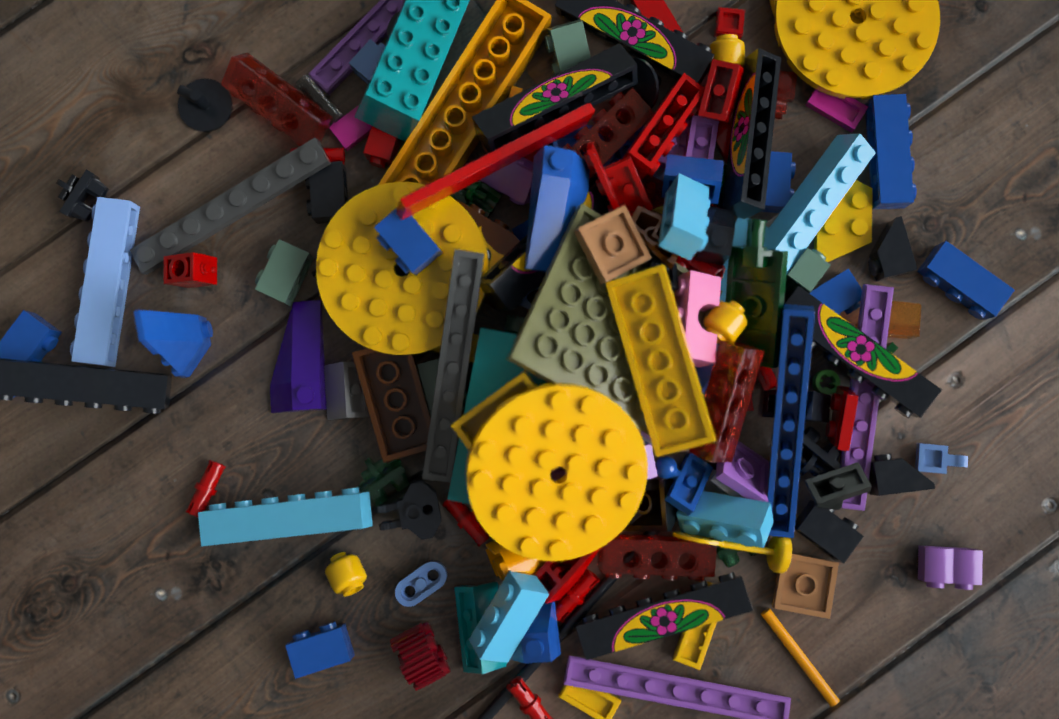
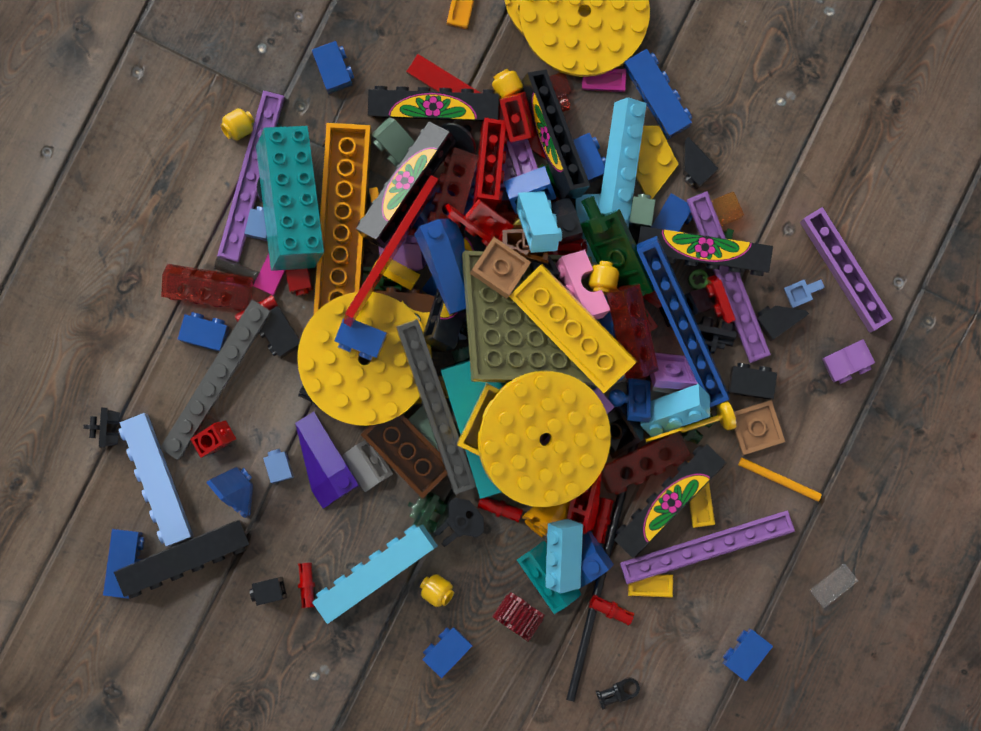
camera: 25 degrees left, 0 degrees up
black shield [177,78,233,132] -> none
sand green brick [255,240,314,307] -> none
medium blue plate [395,561,447,607] -> none
red tile [714,7,745,39] -> none
pearl dark grey slope [805,462,871,510] -> none
blue brick [917,241,1015,320] -> none
none -> blue brick [178,312,230,352]
none -> black brick [249,576,288,606]
none -> medium blue brick [263,449,294,484]
none -> yellow tile [372,258,420,290]
none -> medium lavender brick [800,207,893,333]

